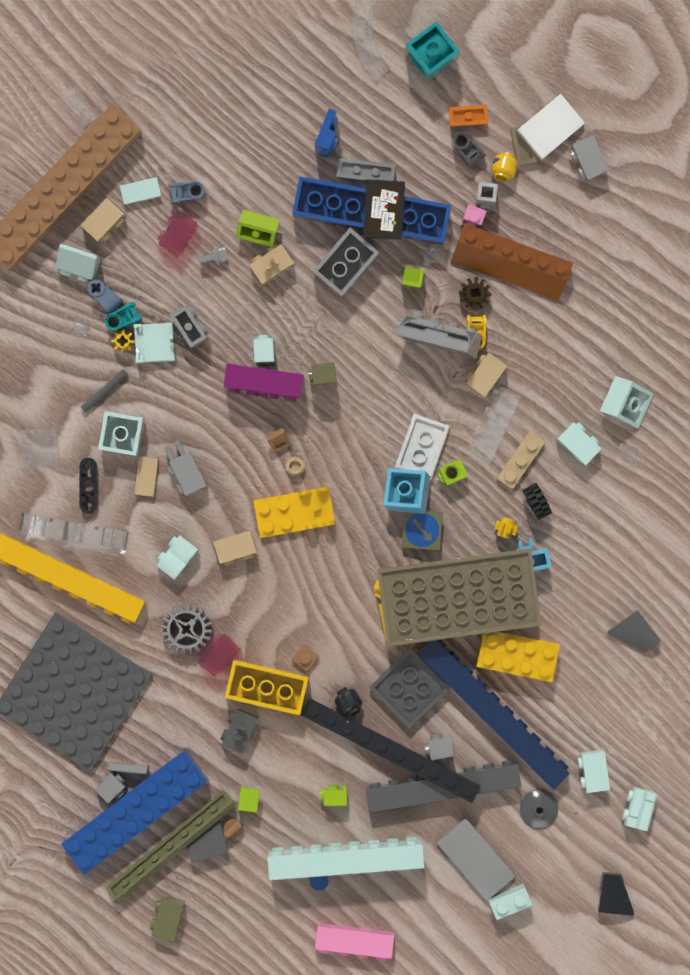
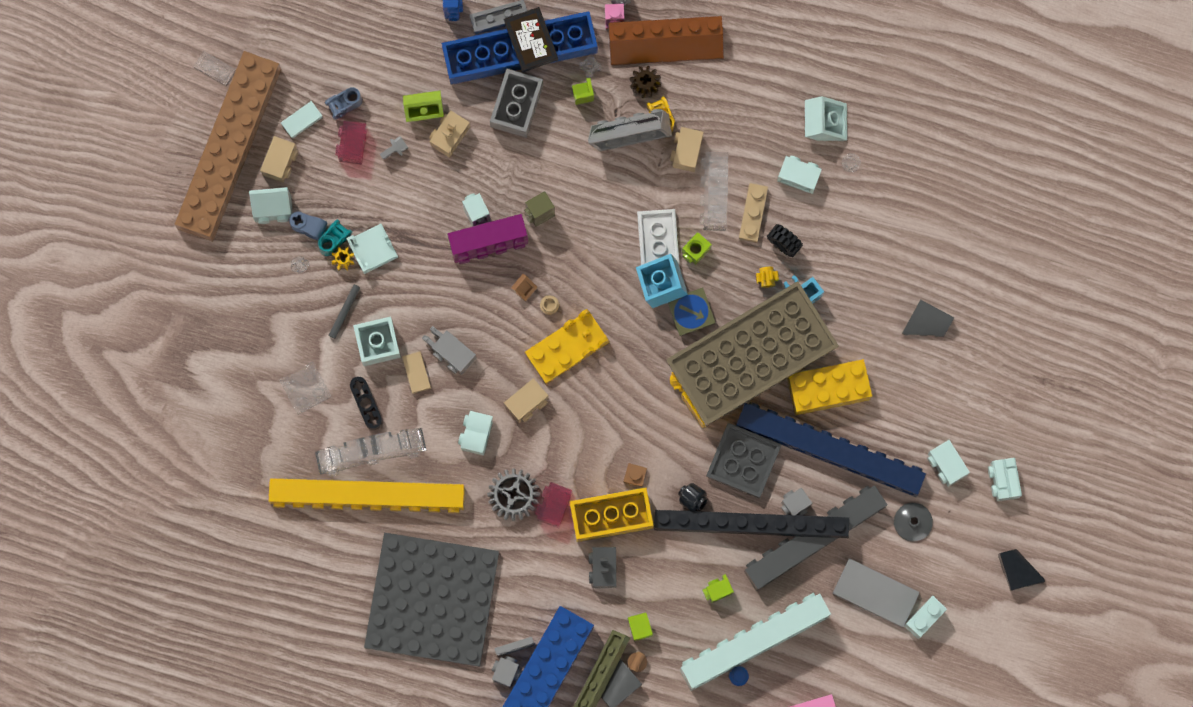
camera: 20 degrees left, 10 degrees down
light grey brick [170,305,209,349] -> none

